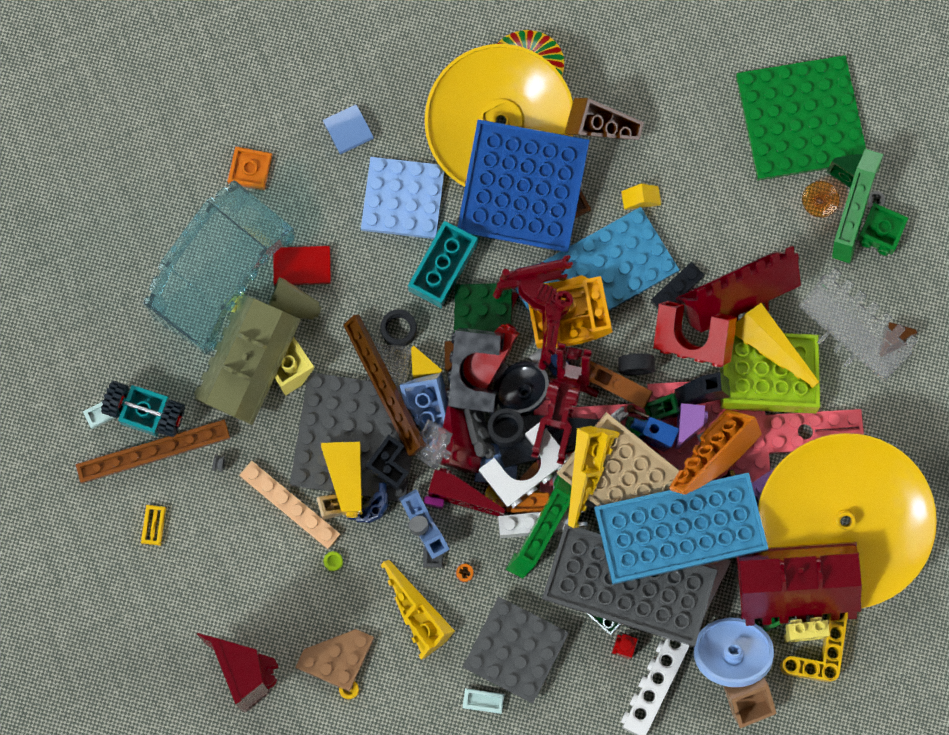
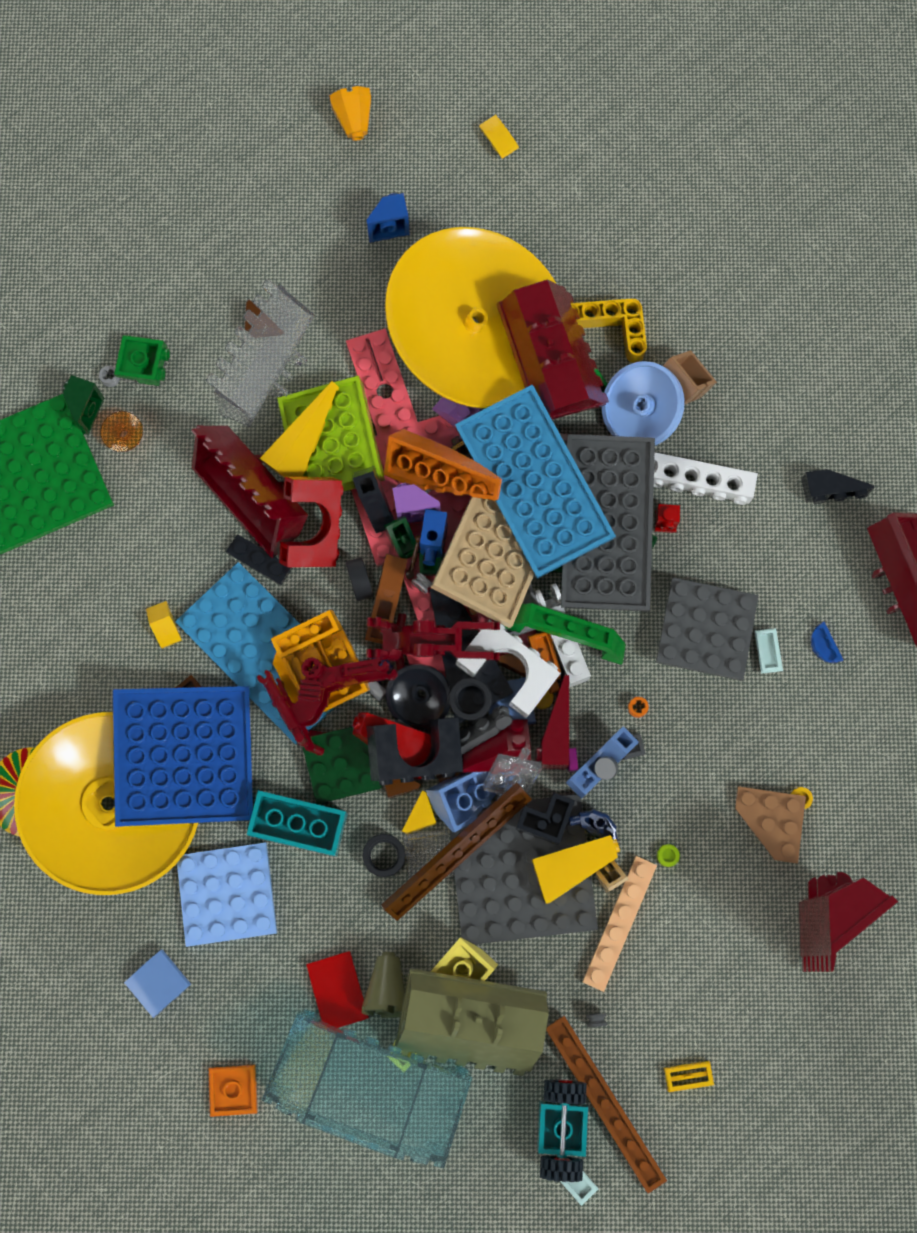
camera: 105 degrees left, 0 degrees up
yellow wedge [381,560,455,660] -> none
reddish brown wedge [564,98,644,140] -> none
dark red plate [566,346,583,361] -> none
yellow wedge [568,426,620,528] -> none
light yellow plate [784,617,830,643] -> none
green slope [832,149,884,264] -> none

